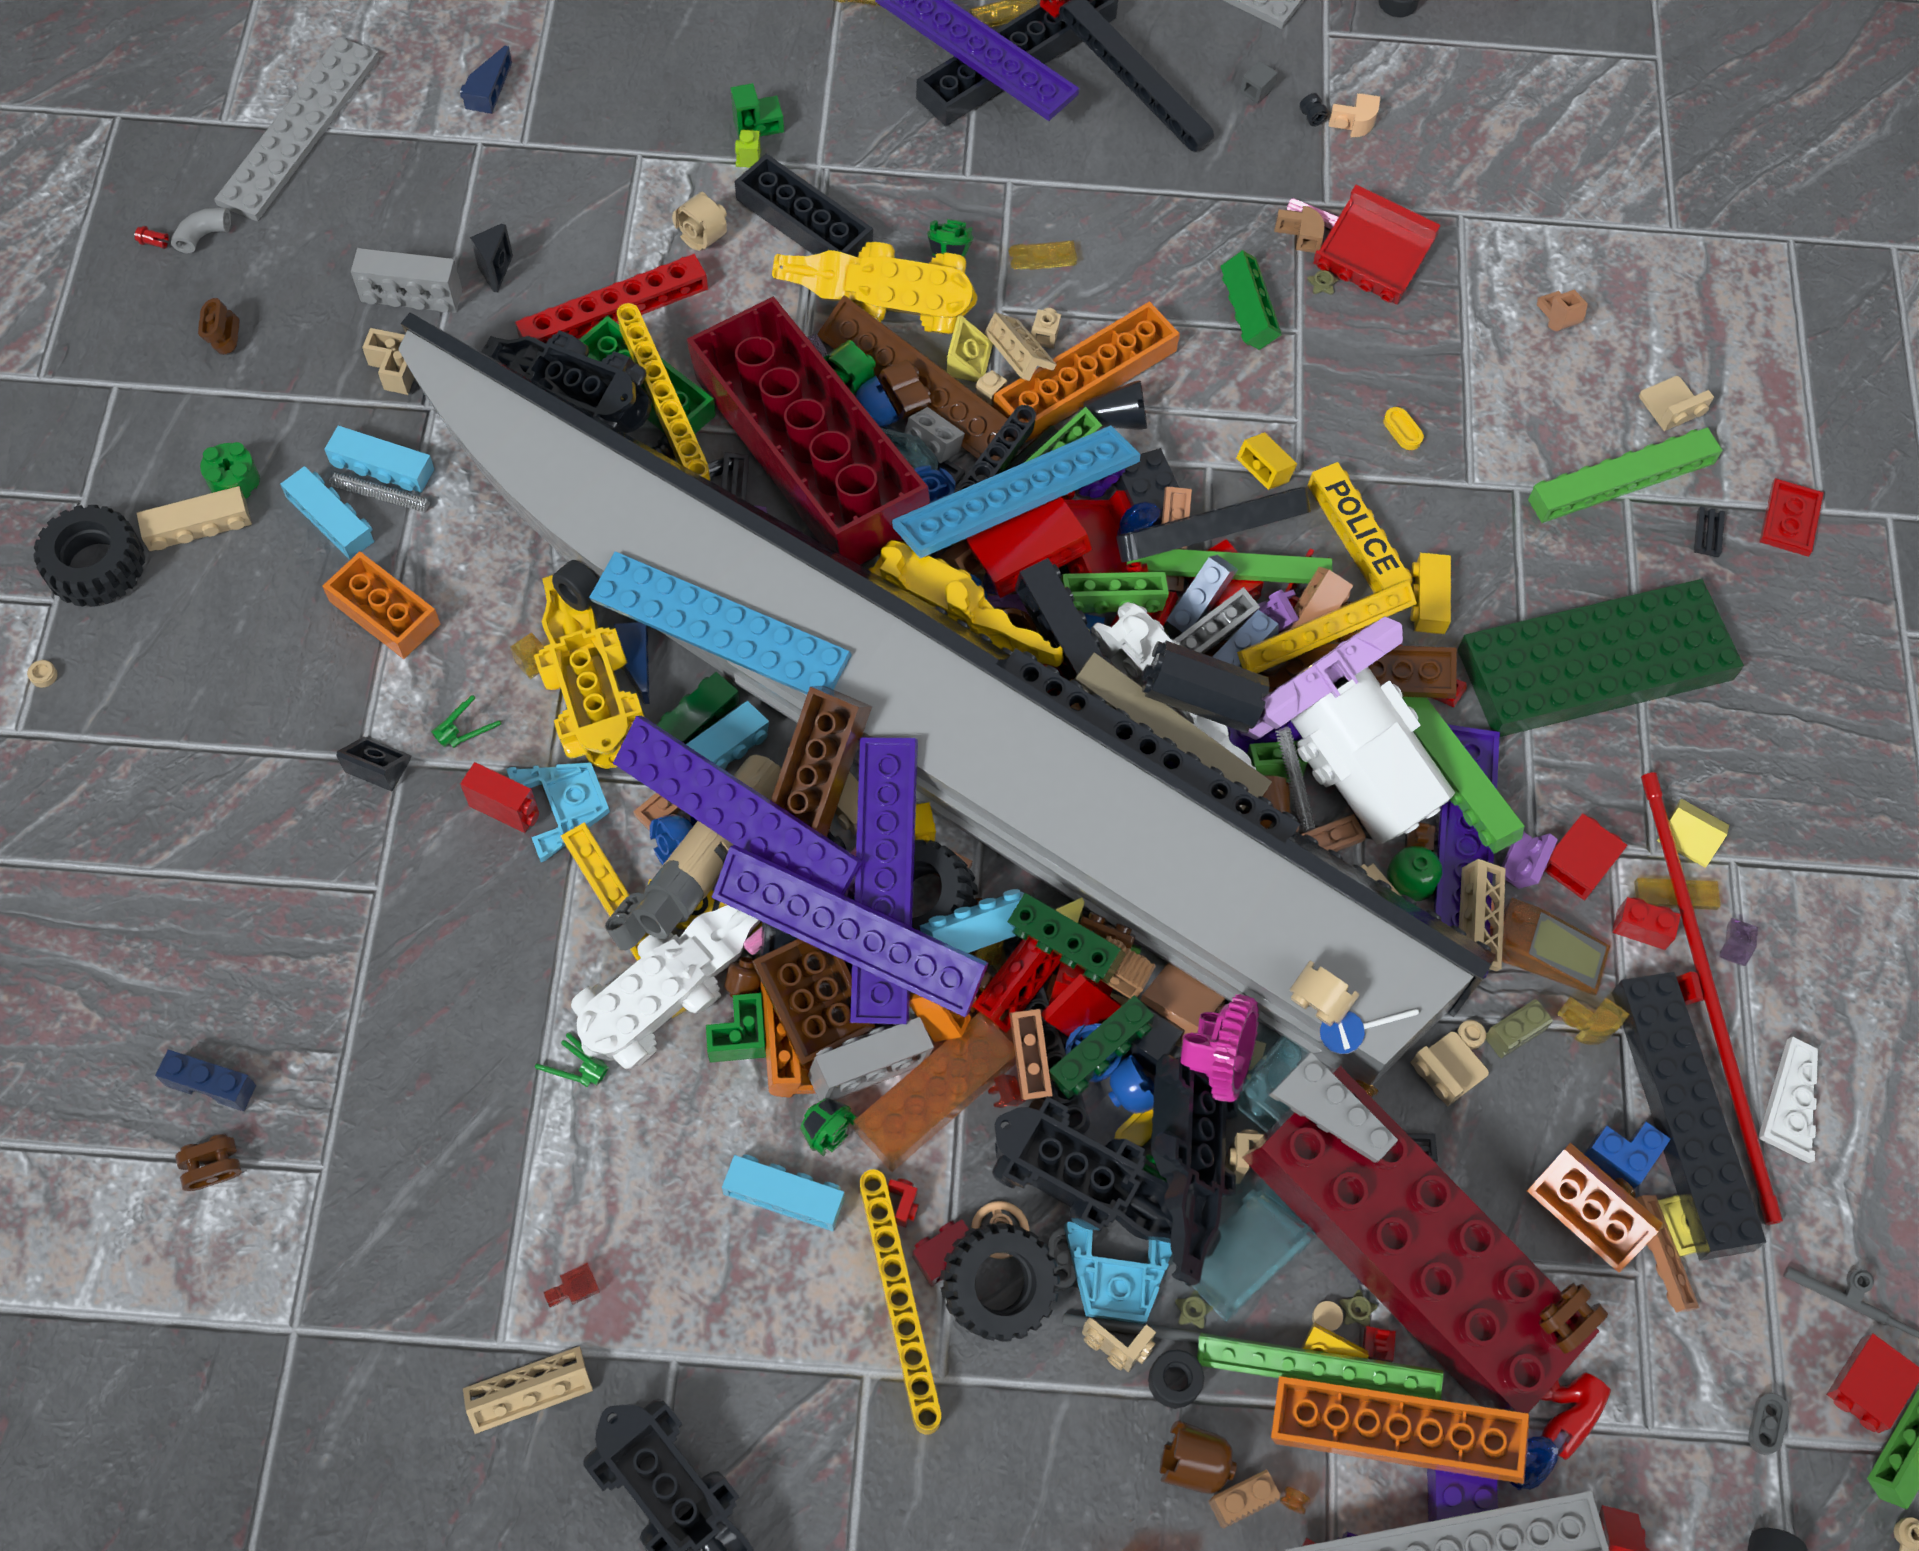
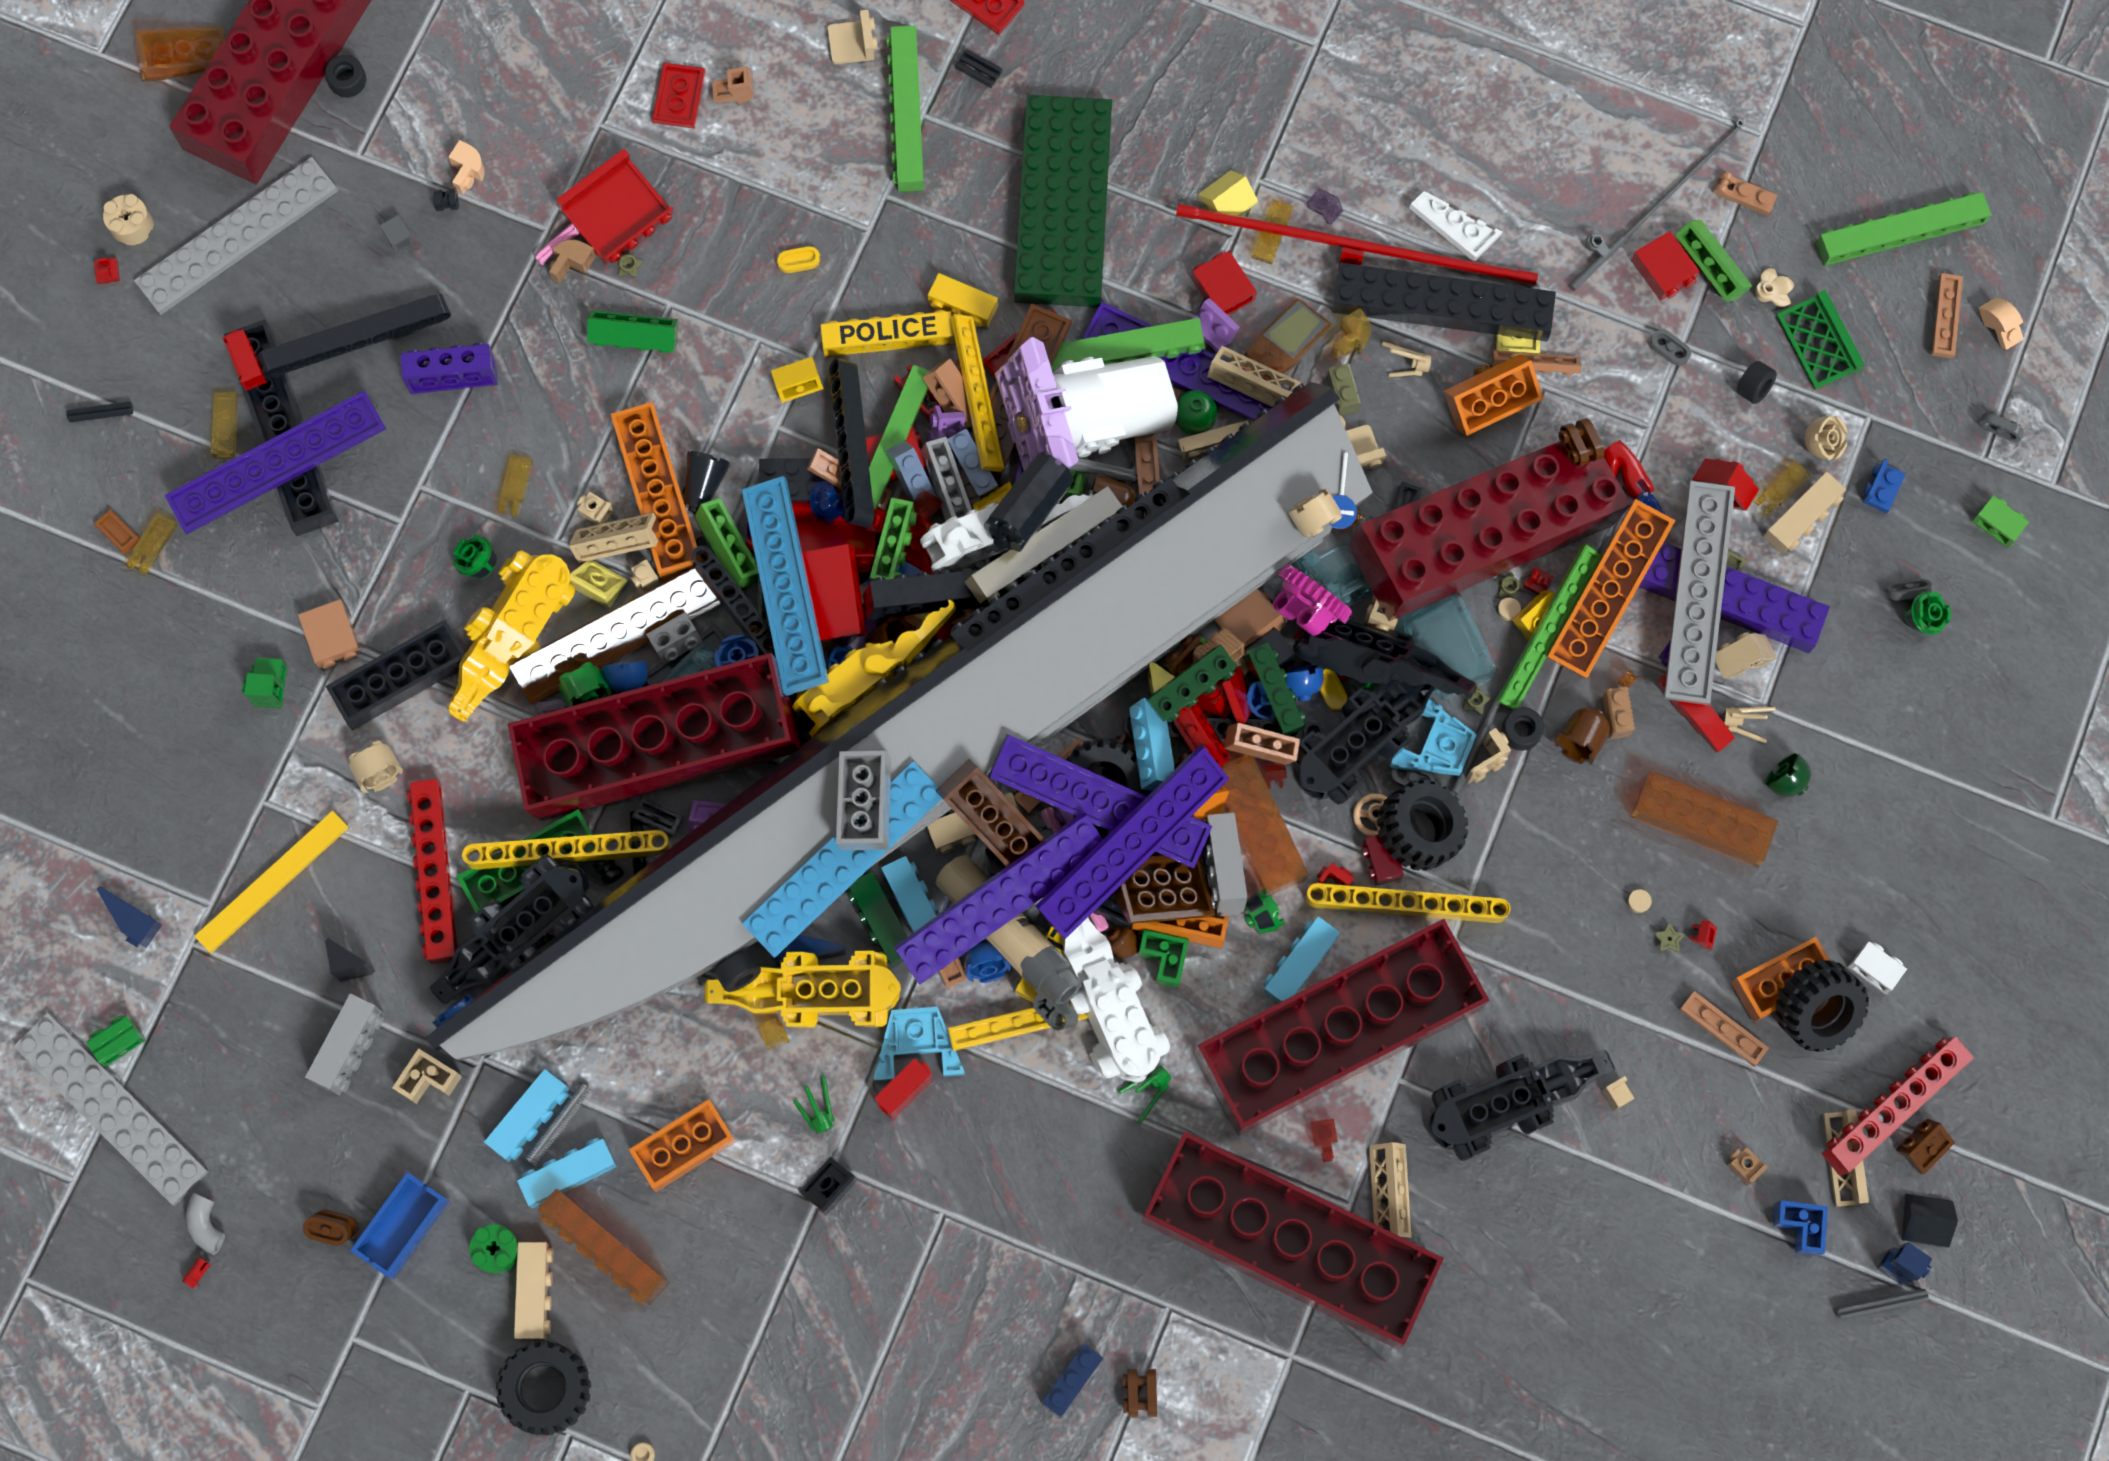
camera: 70 degrees left, 10 degrees up
lime brick [735,130,761,168] -> none
reddish brown brick [878,360,931,419] -> none
light grey wing [1268,1052,1398,1163] -> none
blue brick [1584,1122,1670,1192] -> none
red brick [1612,897,1681,950] -> none
none -> green brick [86,1015,146,1067]
none -> yellow tile [194,811,349,954]
none -> nougat brick [298,599,362,669]
none -> blue piece [350,1172,450,1280]
none -> dark purple brick [401,343,498,394]
none -> clear orange brick [537,1188,669,1306]
none -> red tile [652,62,706,129]
none -> light grey brick [836,750,891,850]
none -> clear red tile [913,489,942,521]
none -> dark red brick [1141,1131,1444,1350]
none -> dark red brick [1194,919,1490,1136]
none -> tan plant [1381,341,1431,377]

